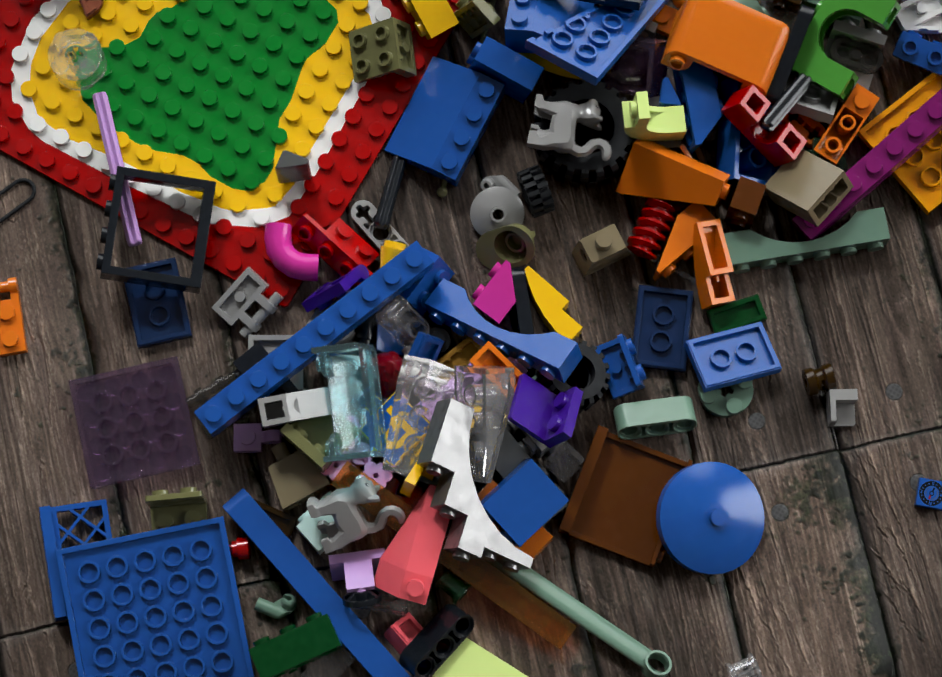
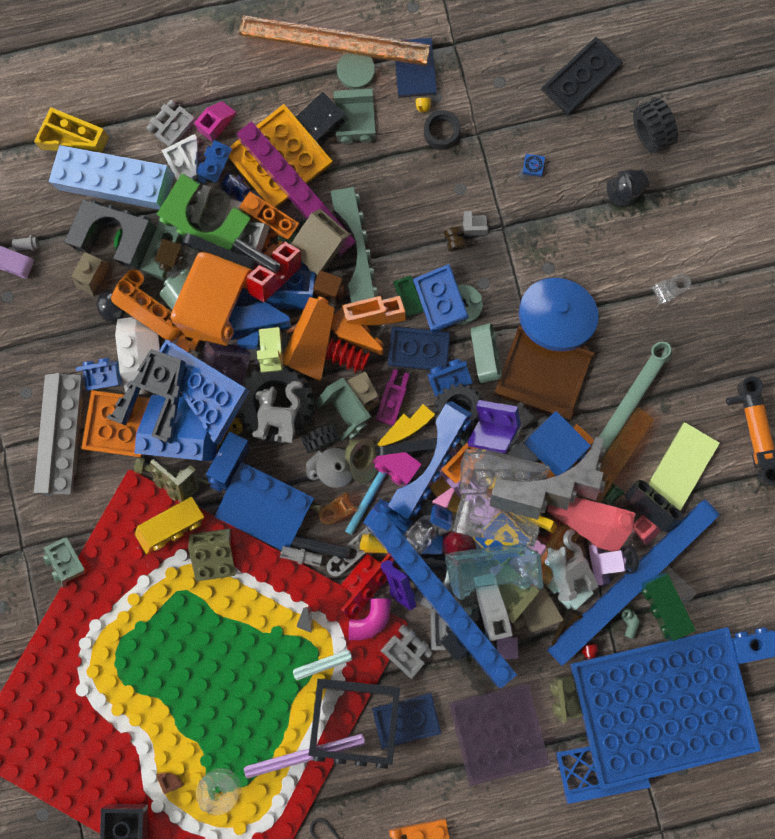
camera: 85 degrees left, 5 degrees up
none -> clear blue plate [220,172,251,203]
none -> hinge [228,417,243,435]
none -> light grey pin [280,545,322,567]
none -> light aqua axle [293,650,352,680]
none -> sand green panel [315,378,371,441]
none -> clear orange piece [319,492,358,526]
none -> medium azure bar [345,472,387,535]
none -> magenta hinge [375,369,410,426]
none -> bright pink slope [432,488,455,509]
none -> black helmet [607,169,650,207]

